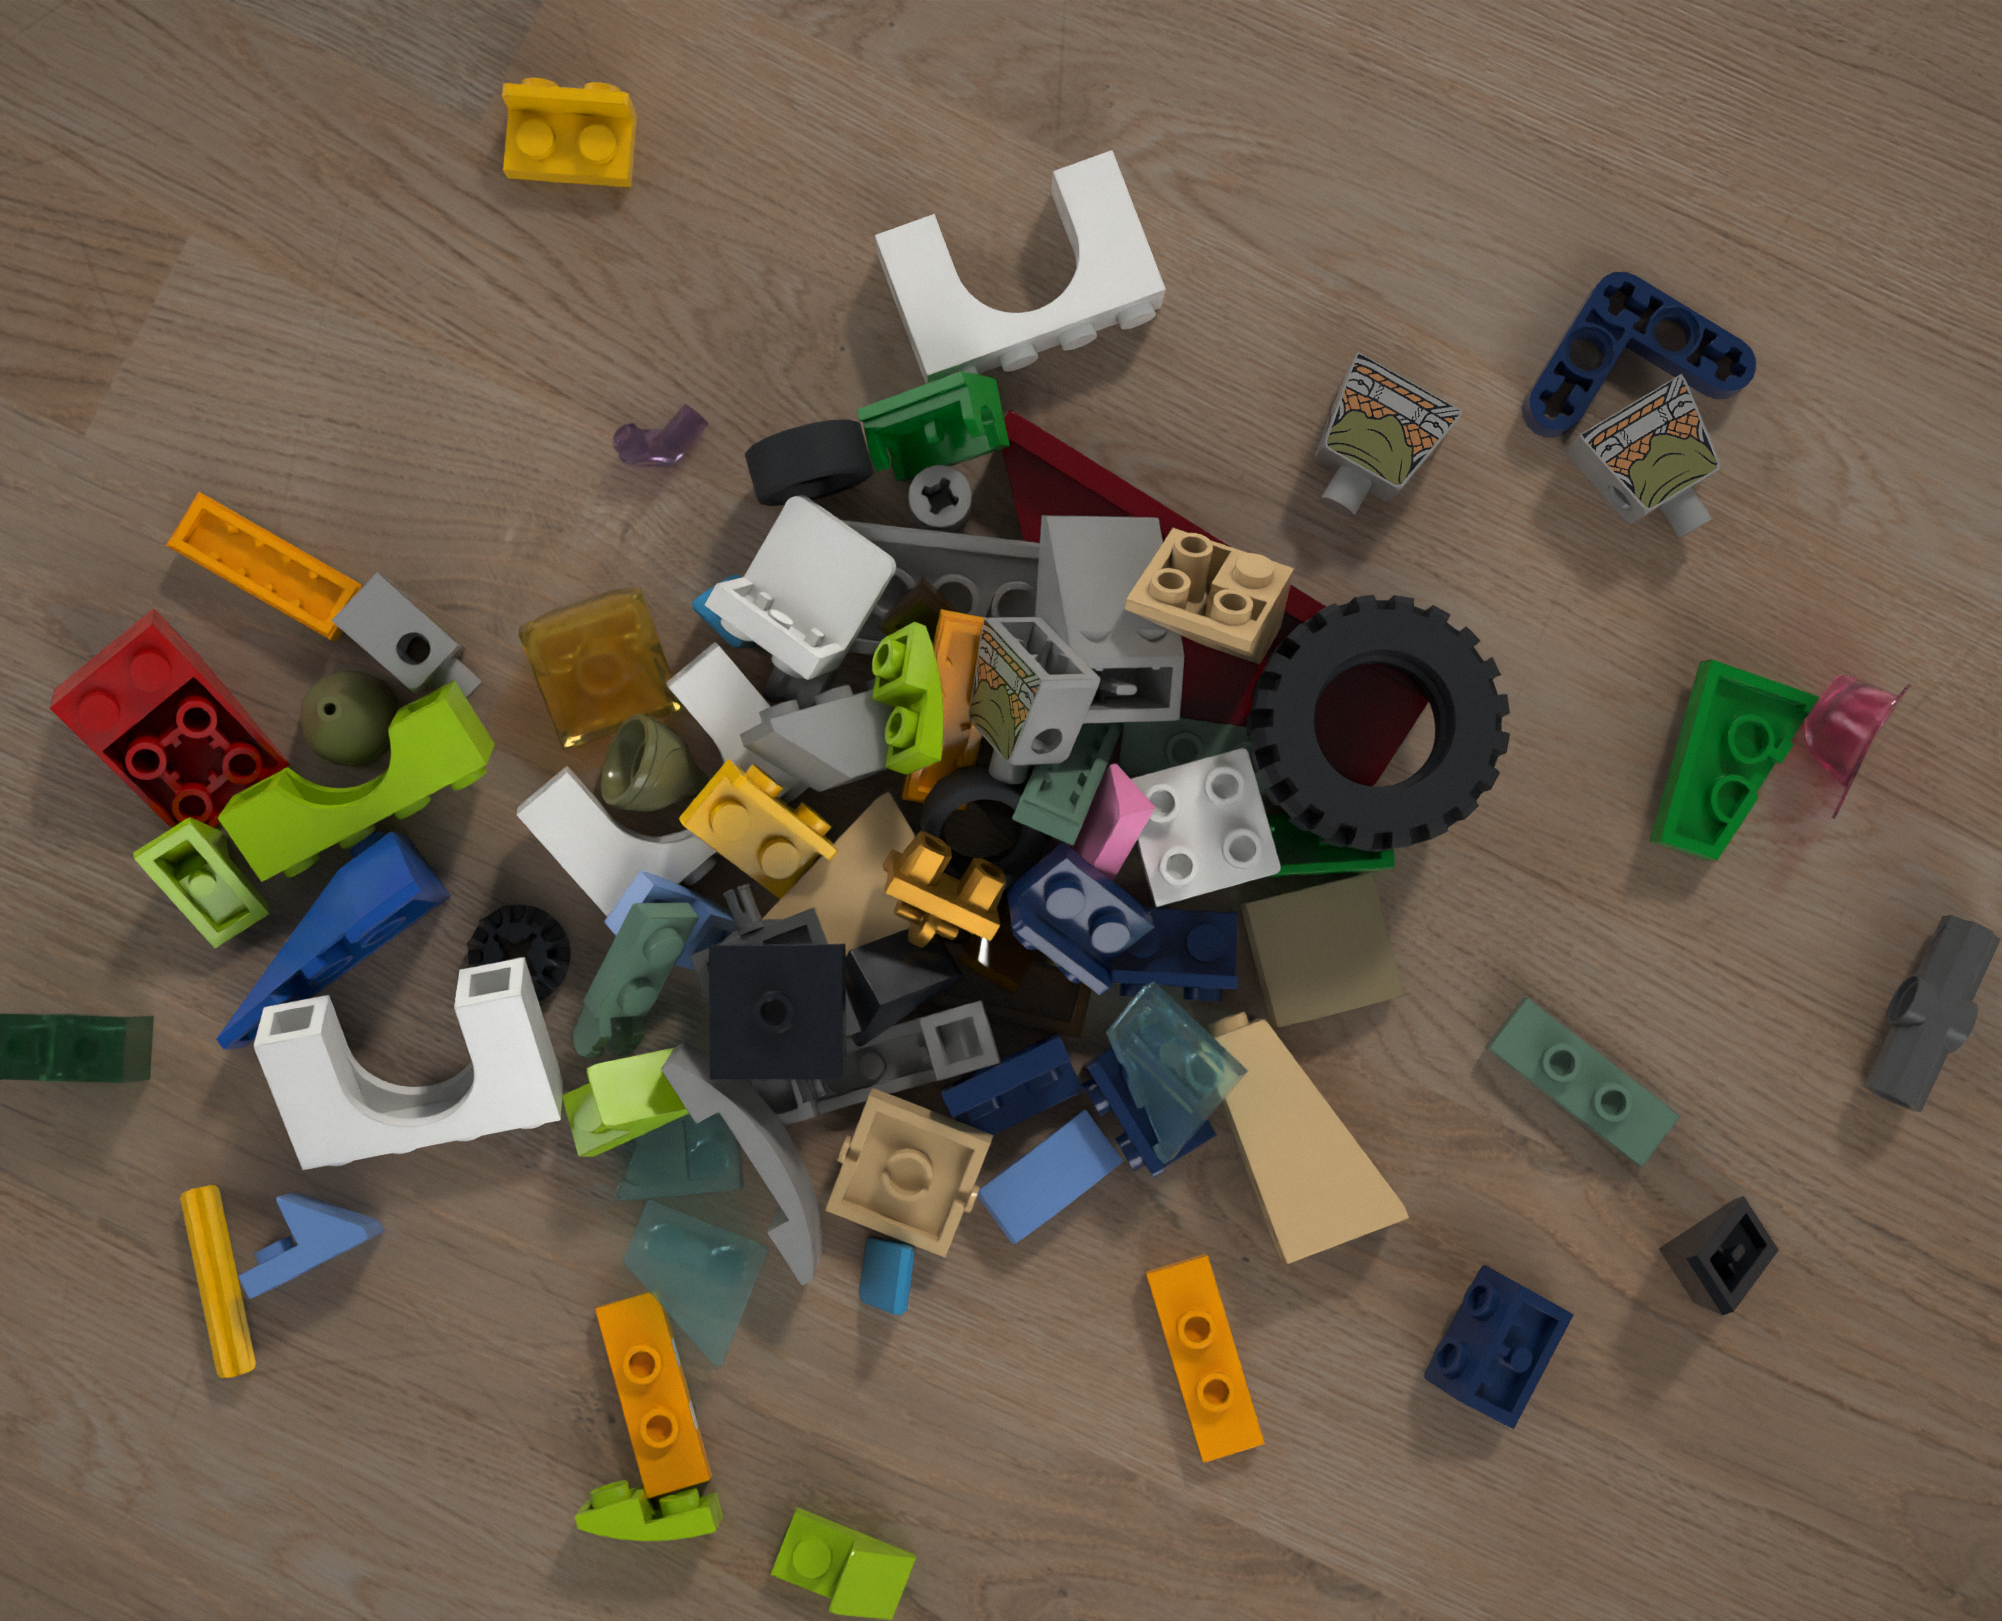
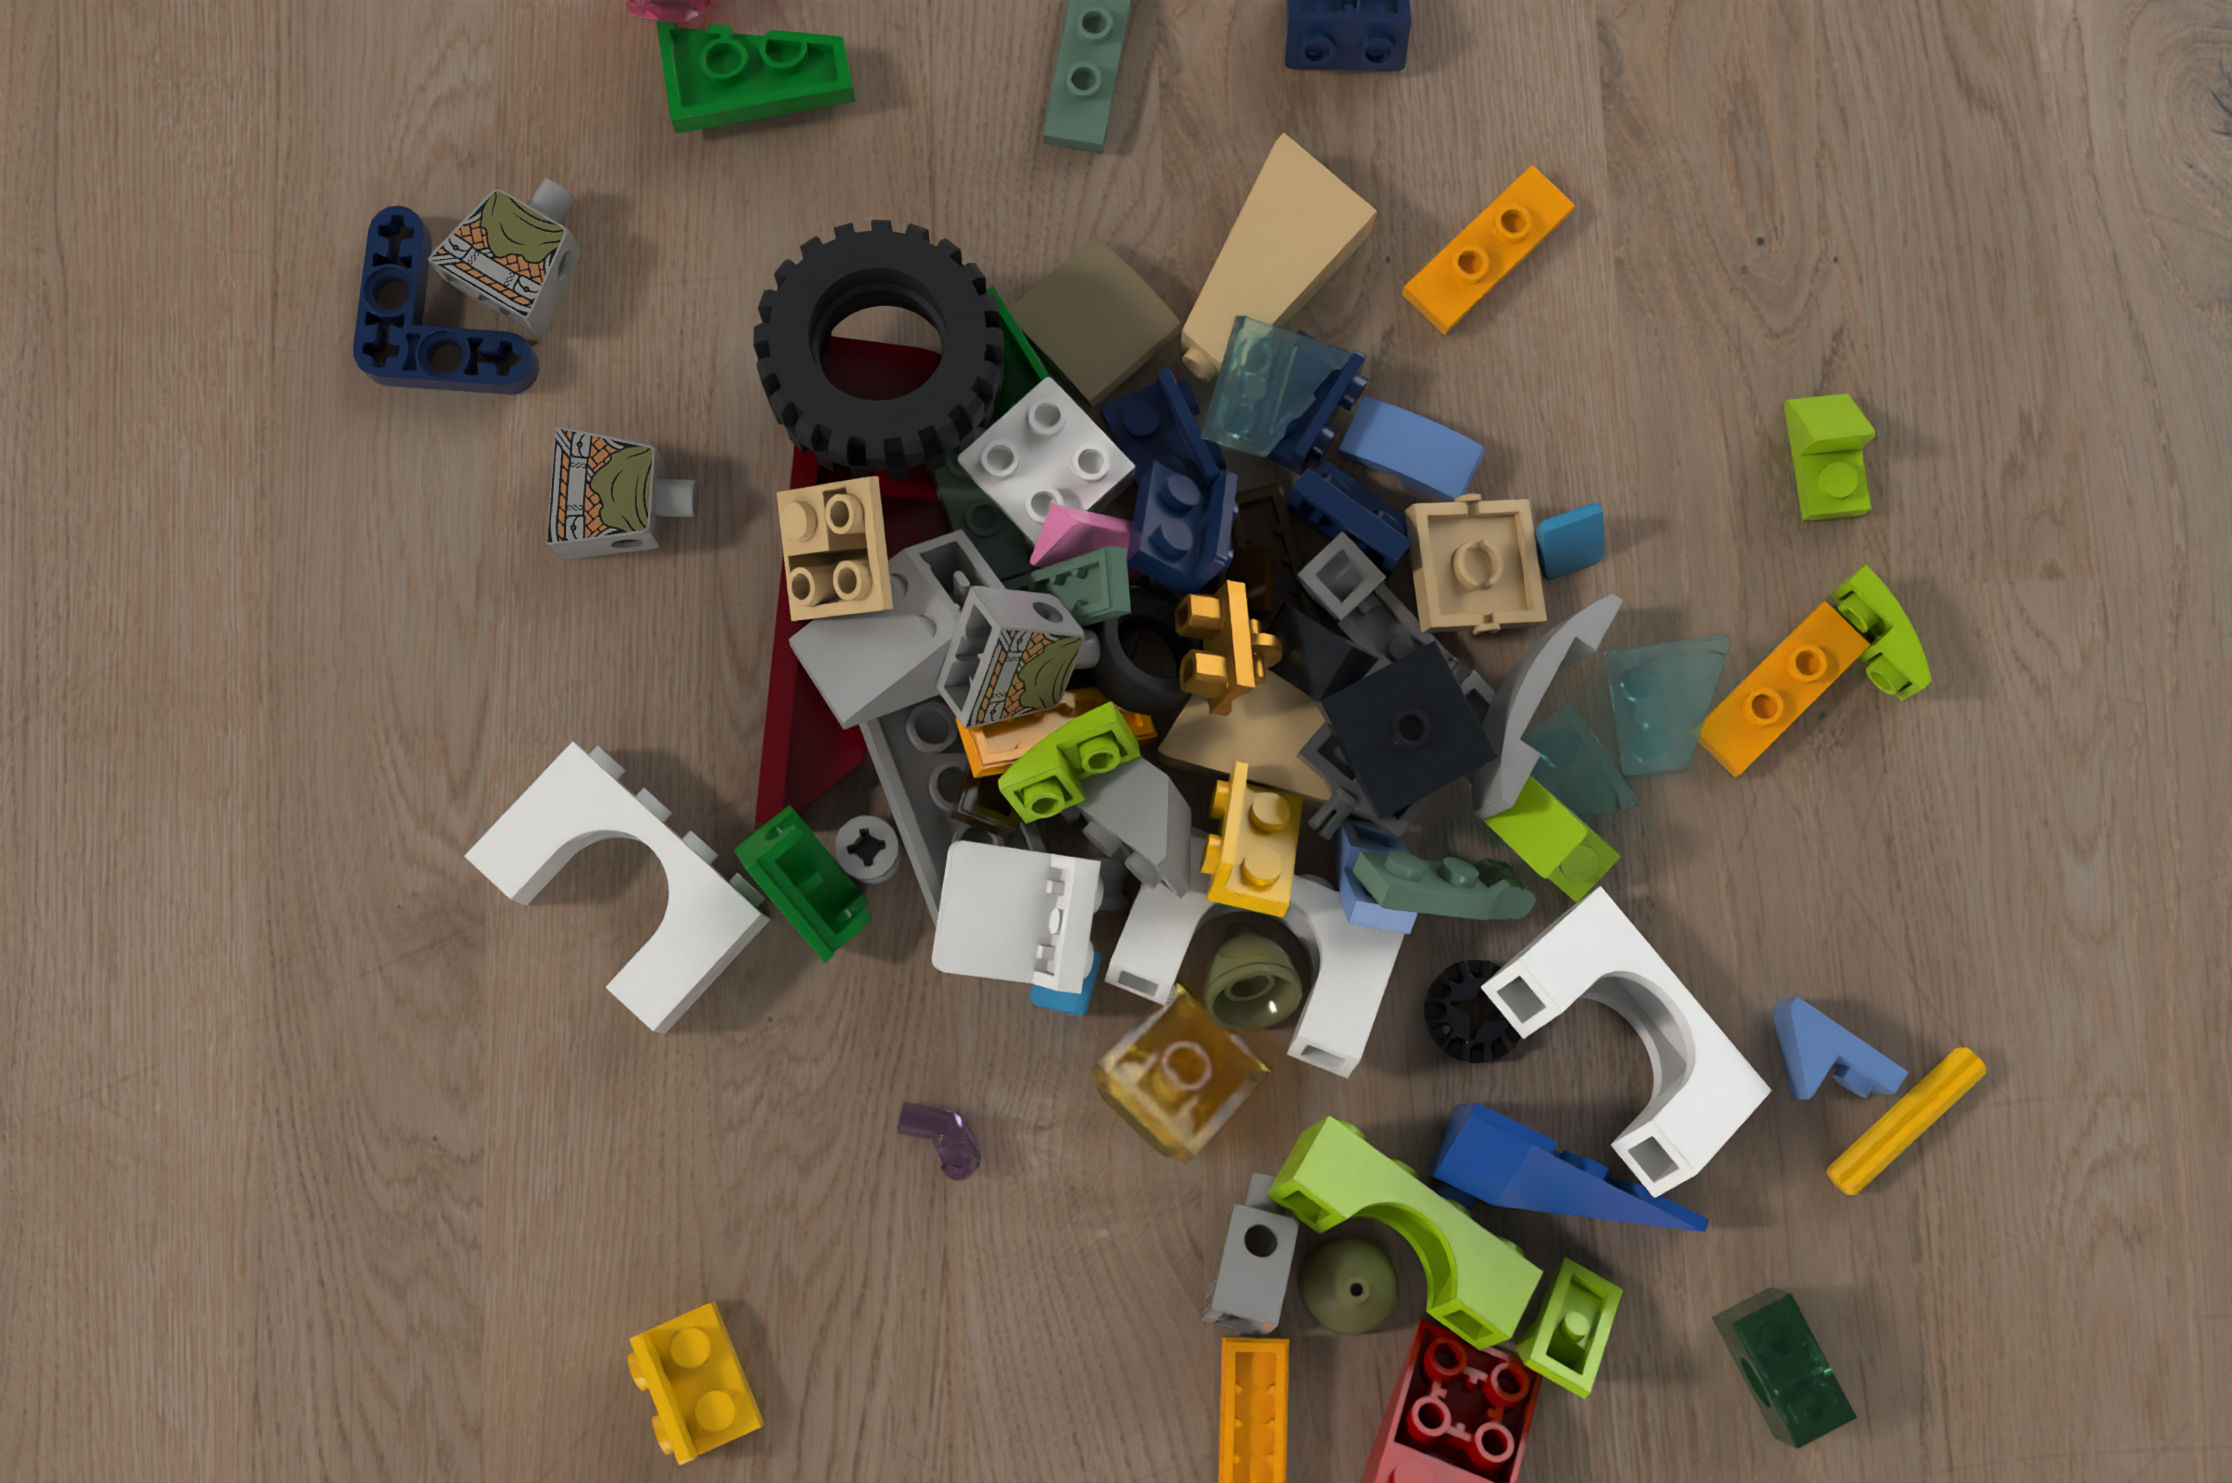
camera: 110 degrees left, 5 degrees down
black tyre [745,419,873,506] -> none

